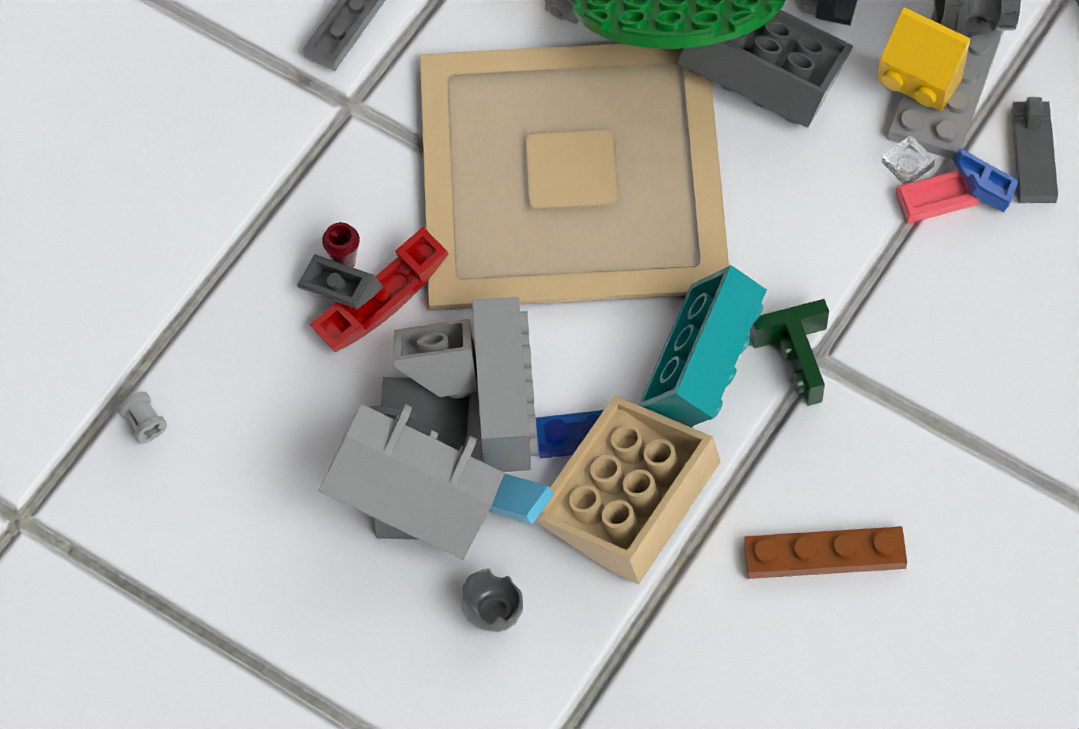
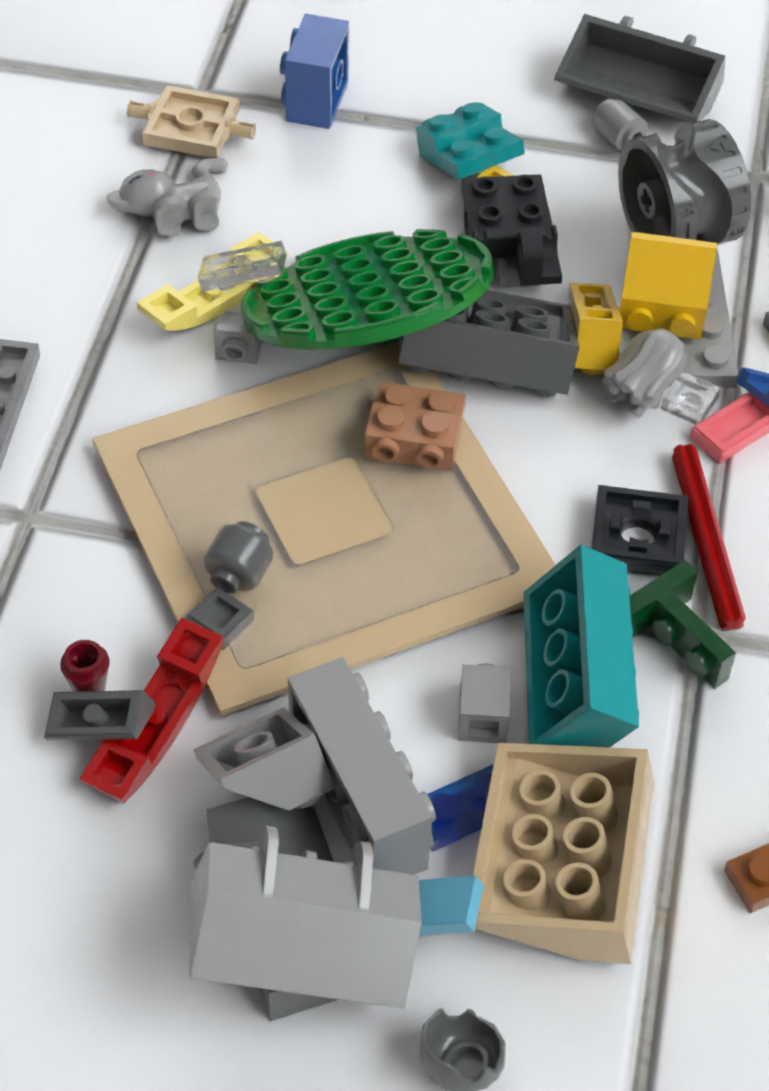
camera: 25 degrees left, 10 degrees down
none -> dark grey tile [186,587,254,650]
none -> dark grey head [204,521,273,593]
none -> nougat plate [364,382,466,471]
none -> light grey brick [458,663,512,743]
none -> yellow slope [569,282,623,375]
none -> black piece [591,485,688,574]
none -> light grey piece [602,328,687,418]
none -> red axle [672,443,746,631]

